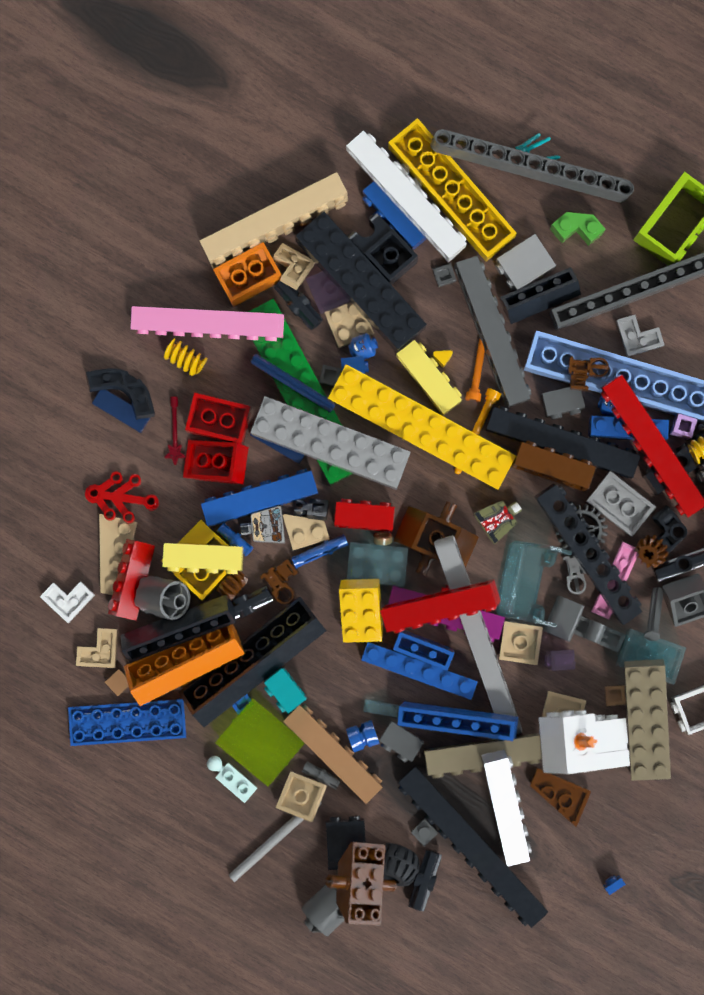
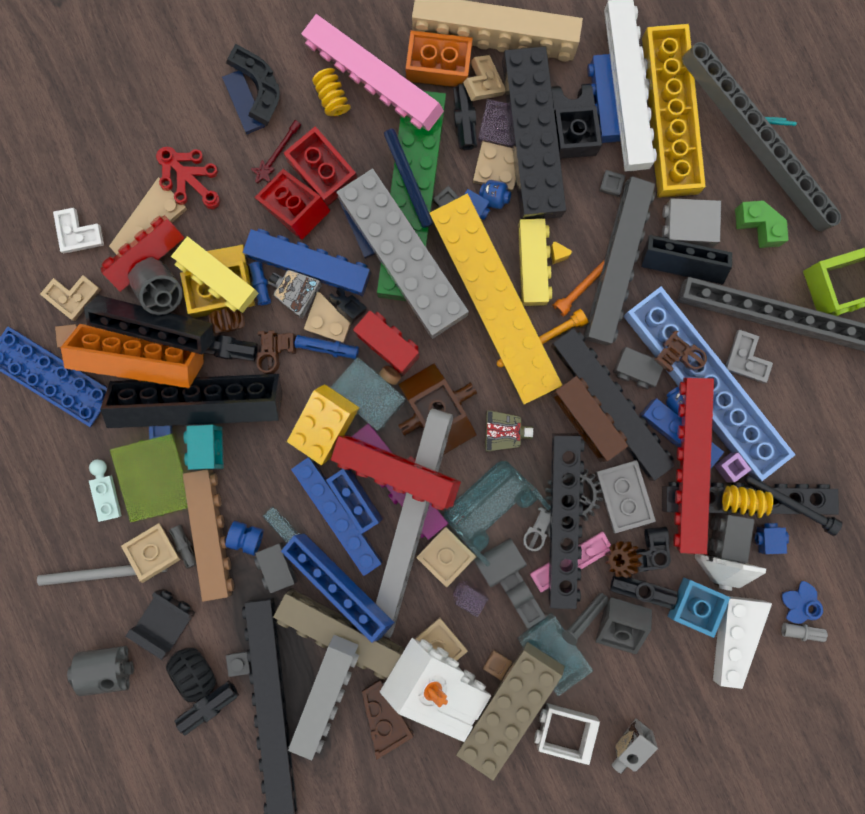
camera: 30 degrees right, 0 degrees up
reddish brown slope [325,842,396,926] -> none

